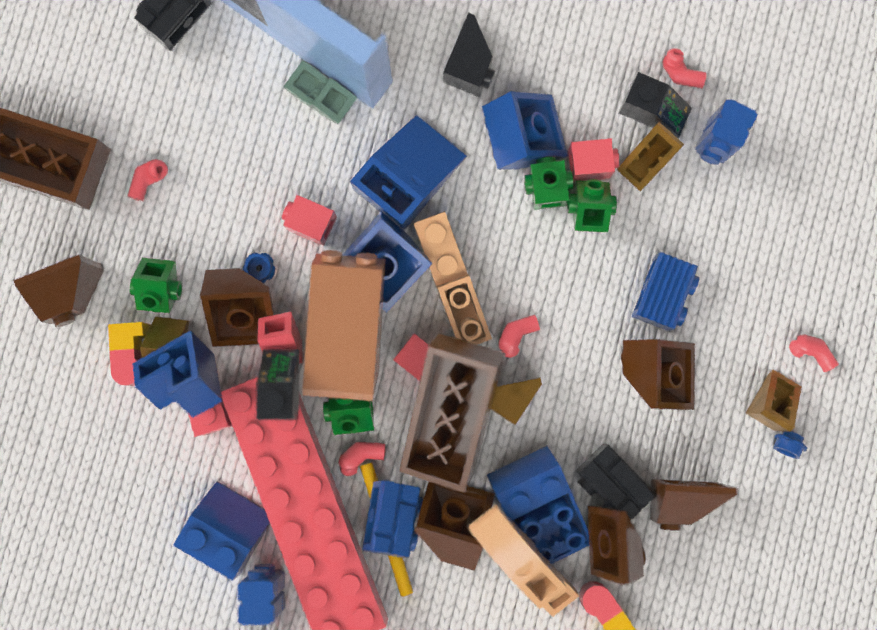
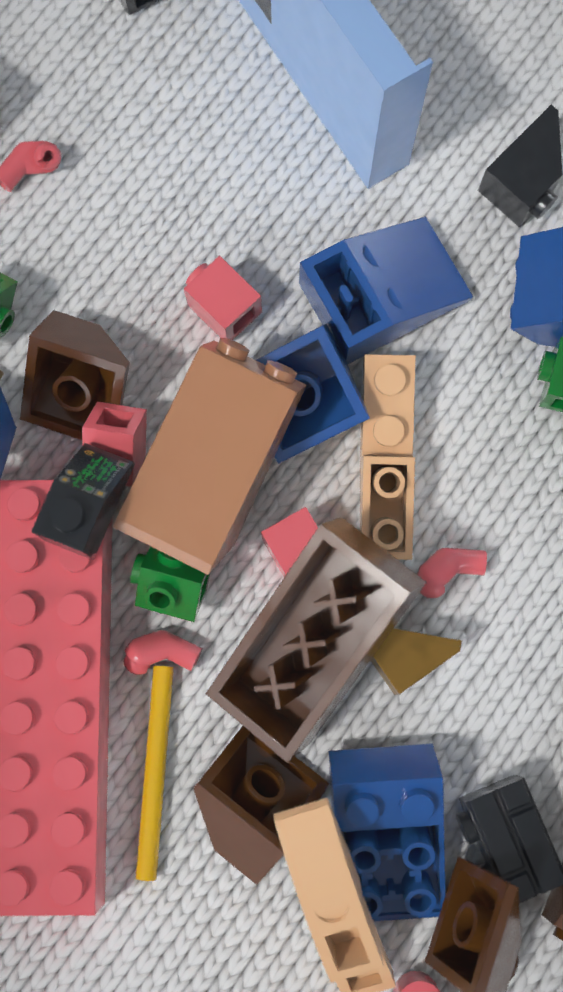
camera: 20 degrees right, 5 degrees down
blue plate [243,253,276,284] -> none
sand green slope [283,60,357,125] -> none
blue brick [362,480,423,558] -> none

